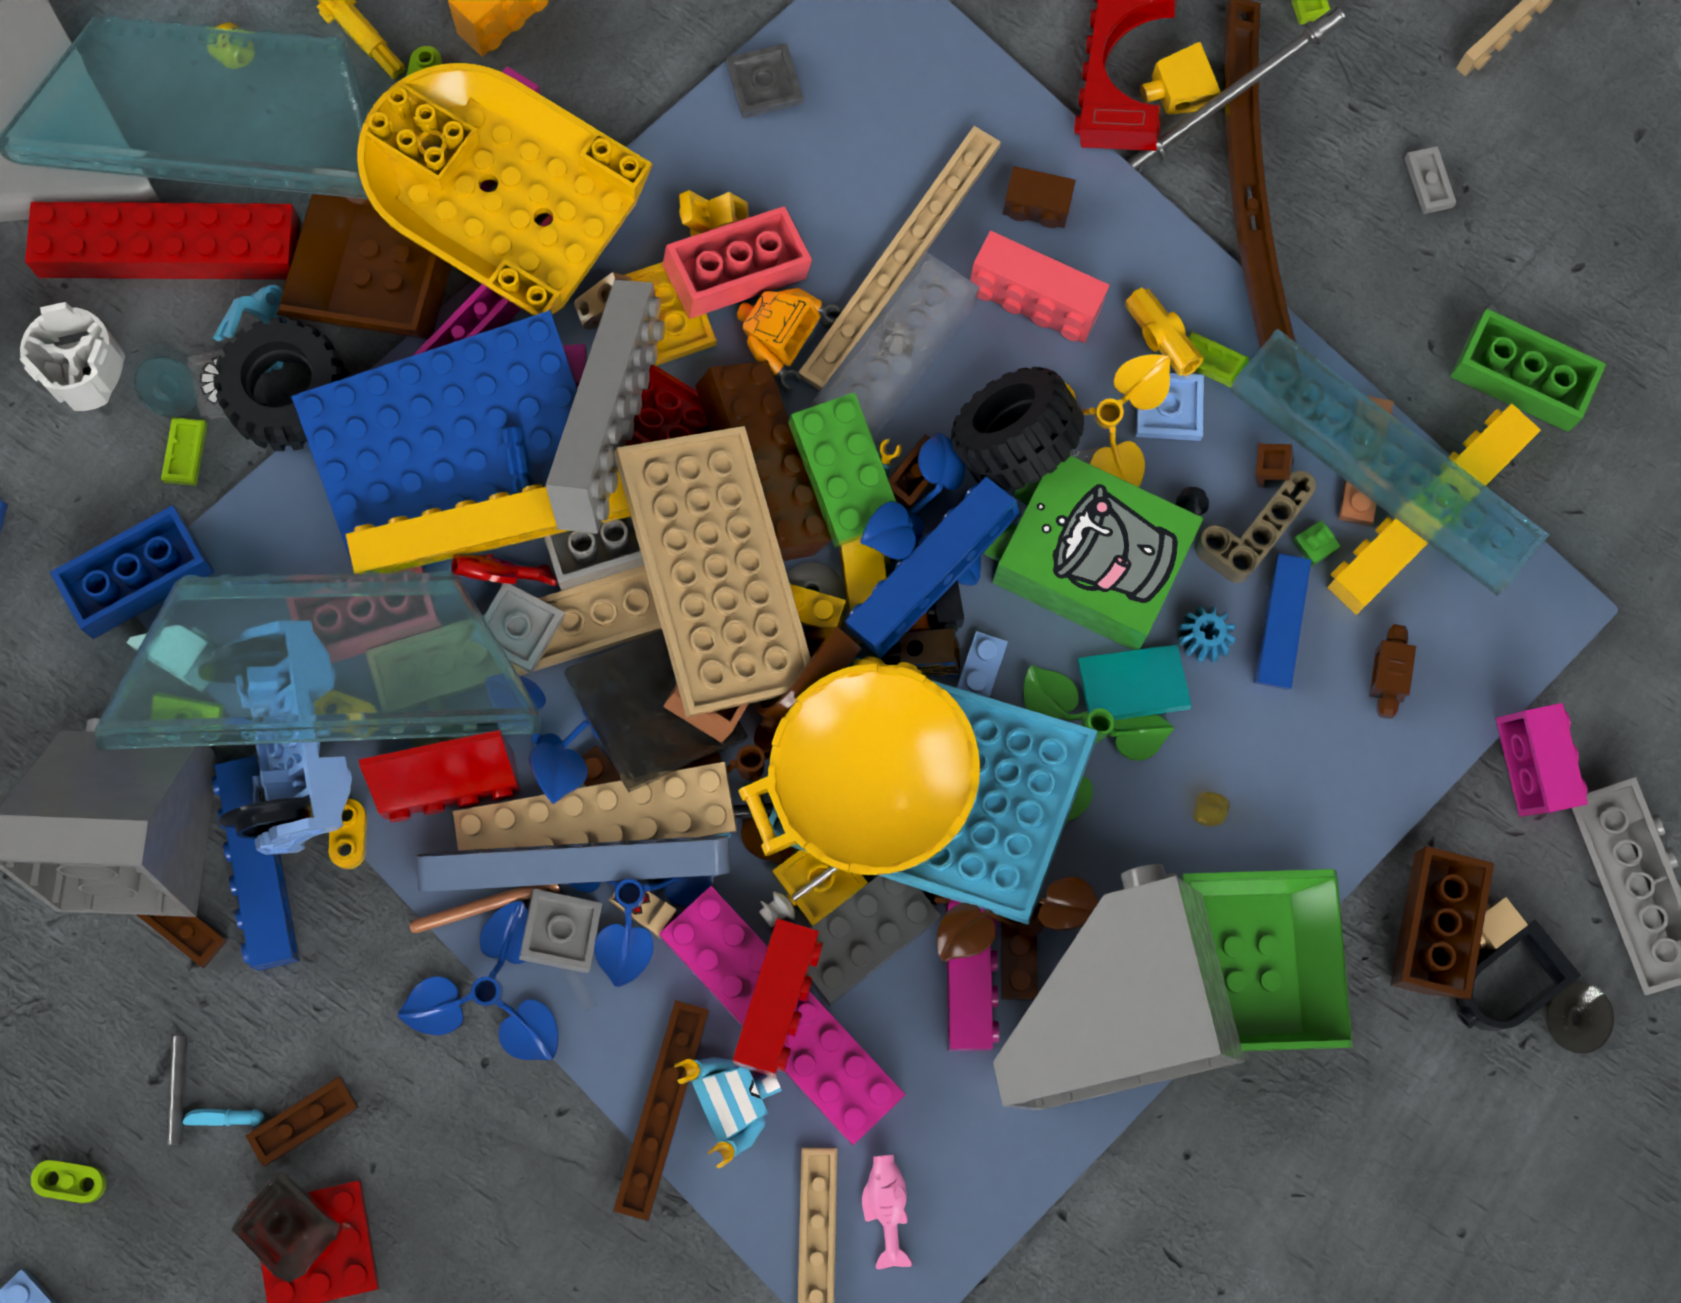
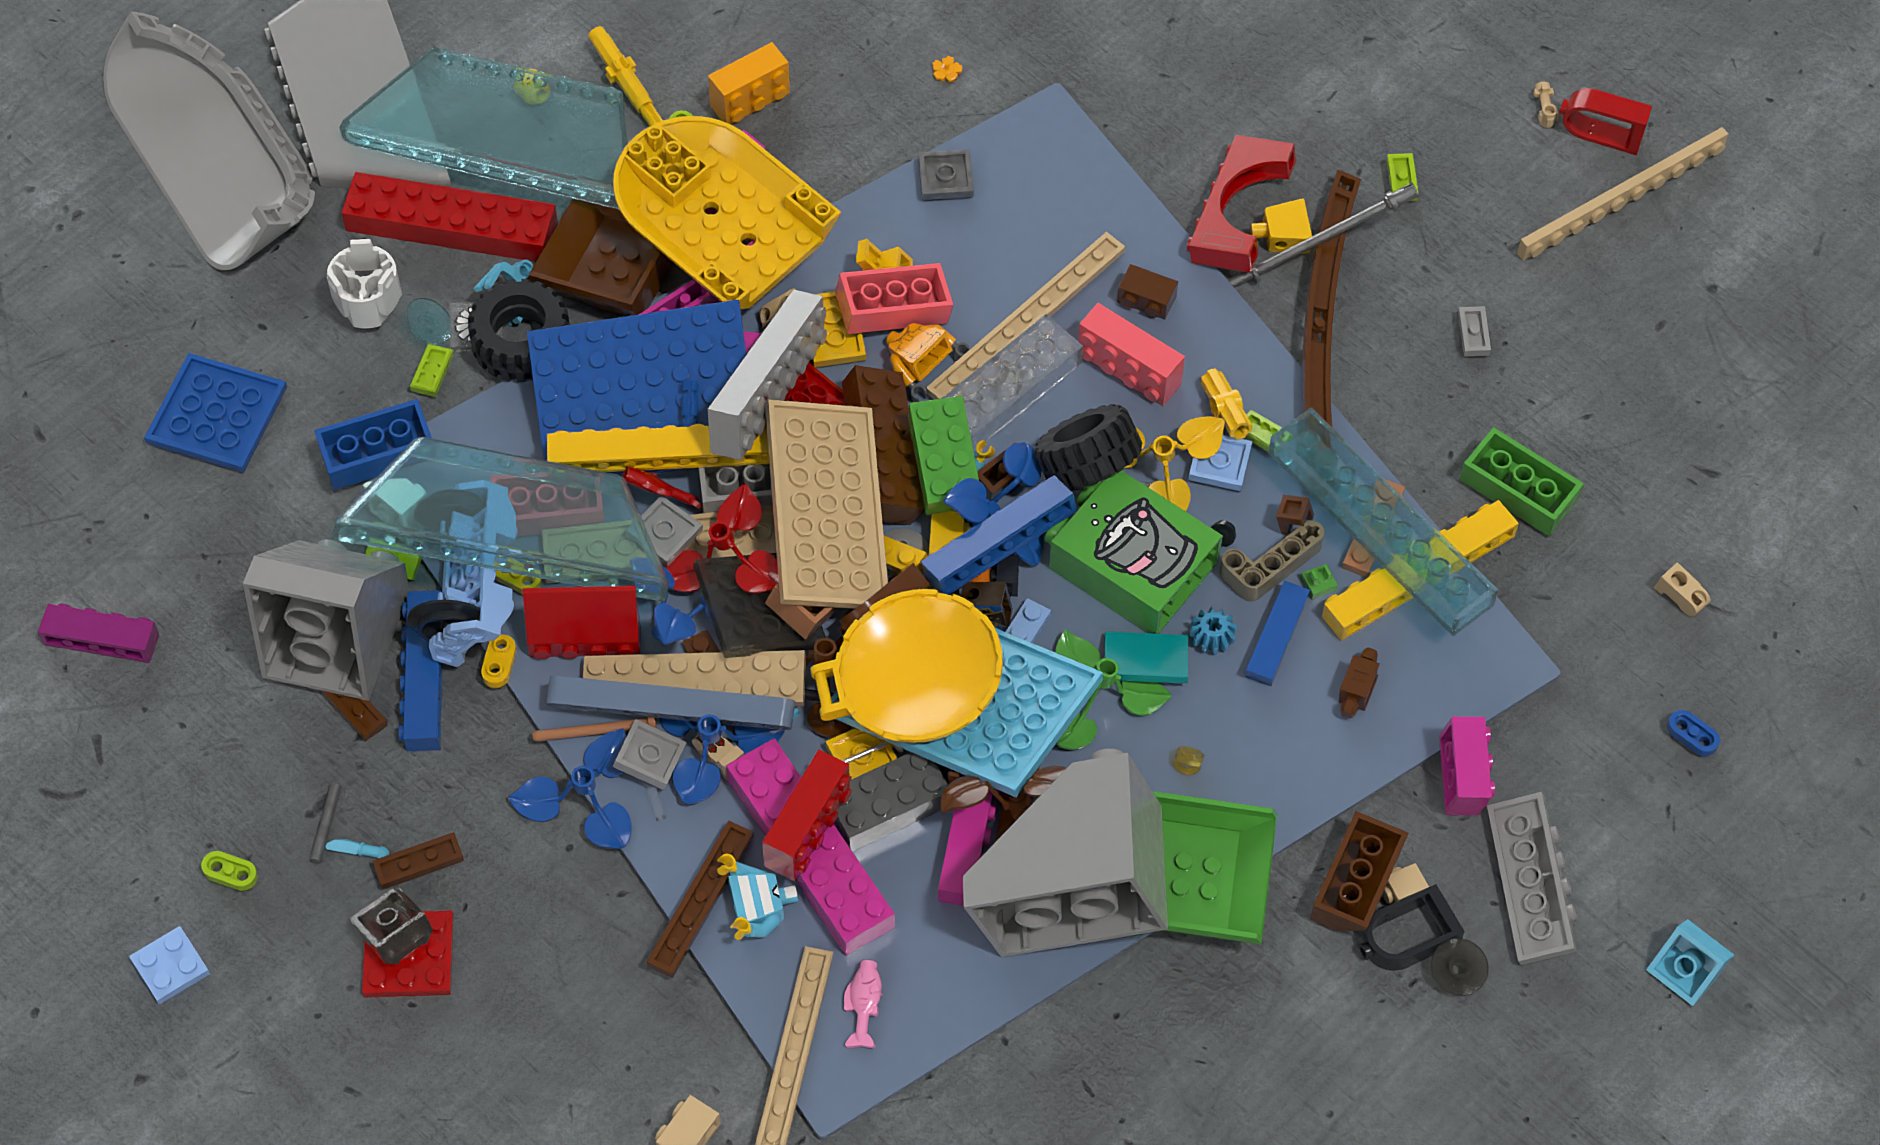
camera: 15 degrees right, 15 degrees down
none -> red plant [666,484,779,594]

